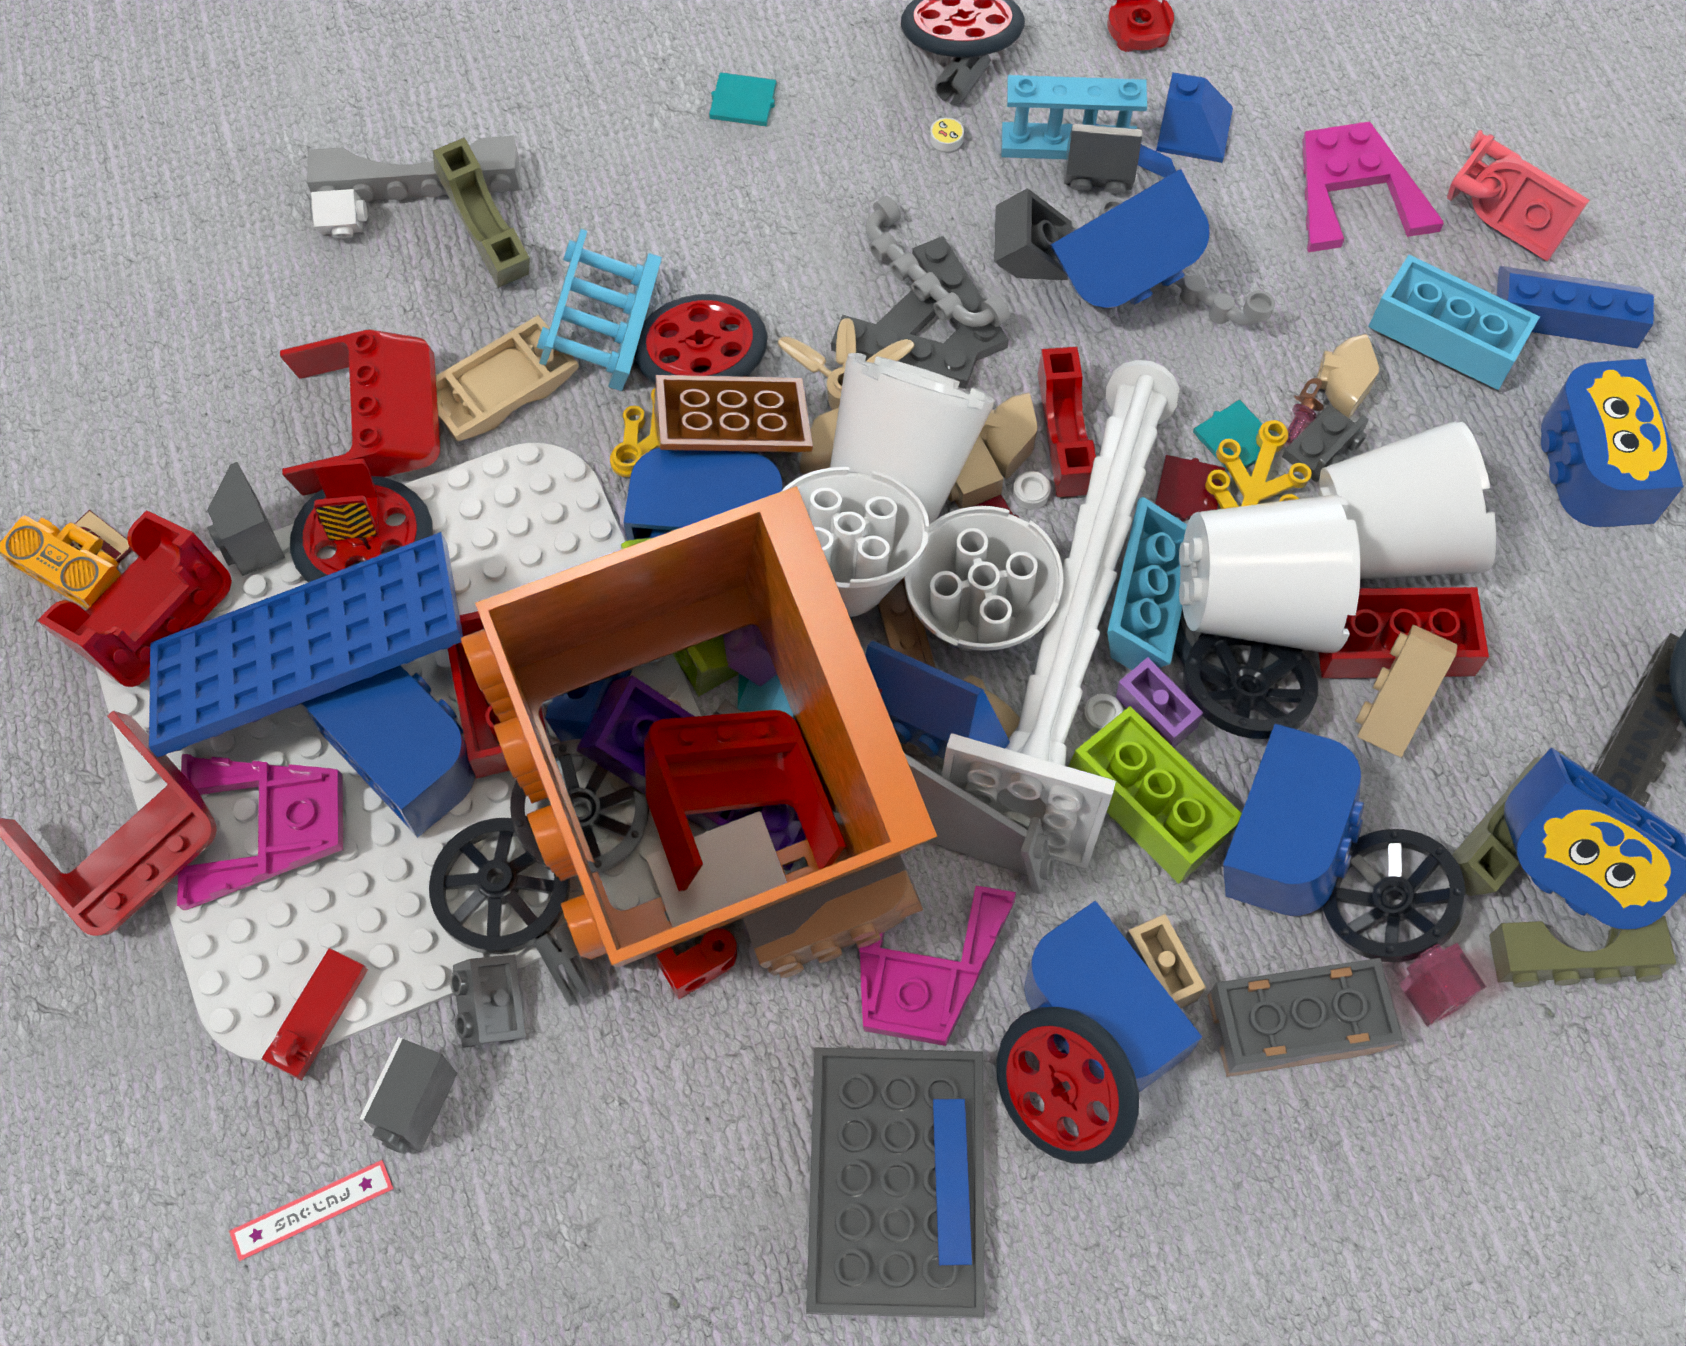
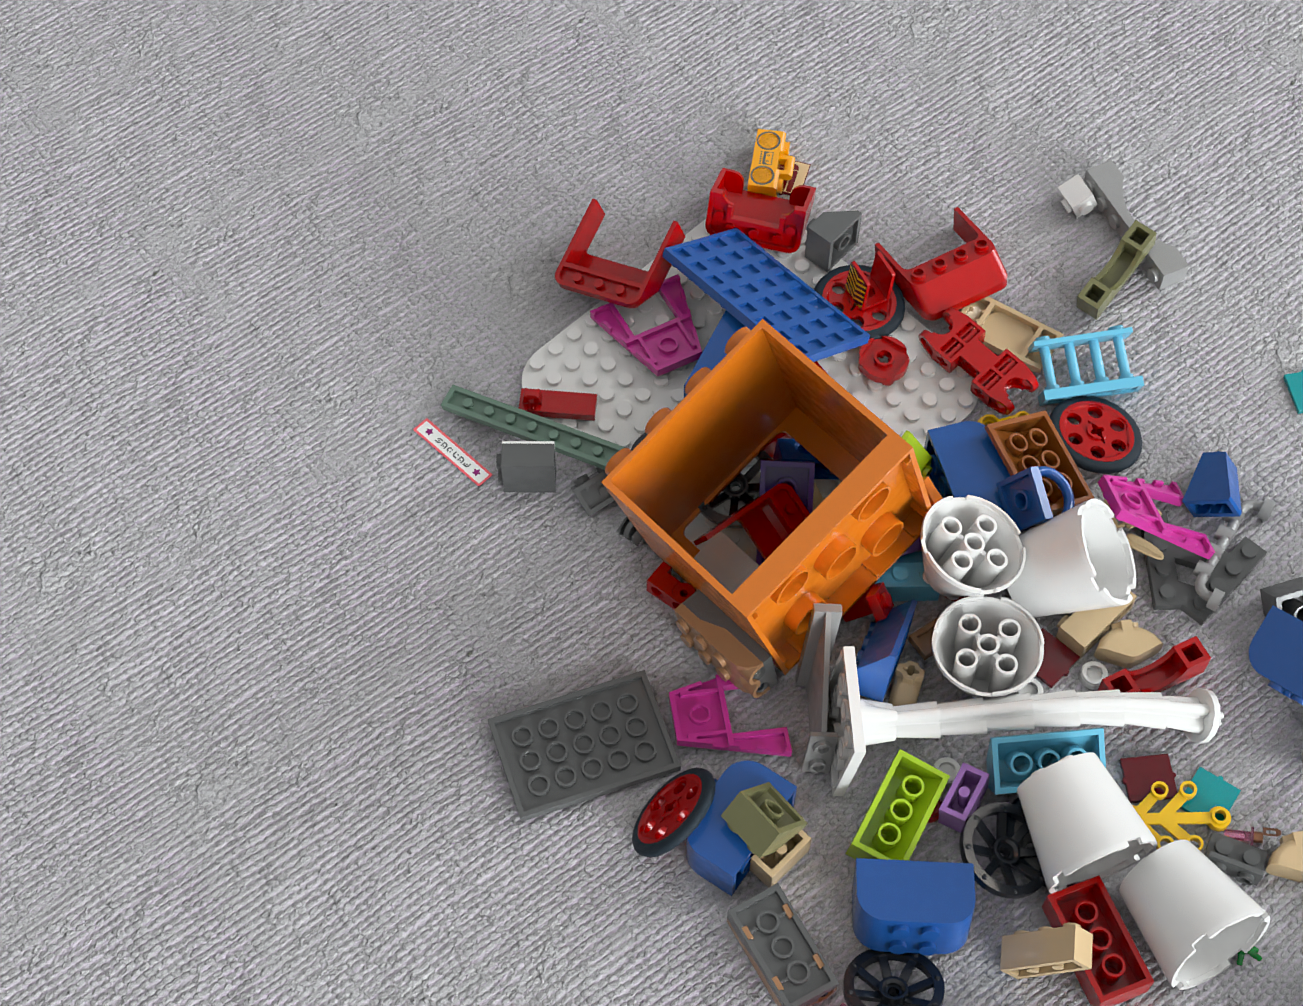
camera: 70 degrees right, 5 degrees down
blue sticker [933,1099,972,1265] -> none
none -> sand green plate [441,385,626,470]
none -> olive slope [721,782,808,858]
none -> red plate [858,336,909,386]
none -> red piece [918,308,1039,415]
none -> blue tile [996,466,1075,532]
none -> dark pink wing [1097,475,1215,560]
none -> blue slope [1182,451,1242,517]

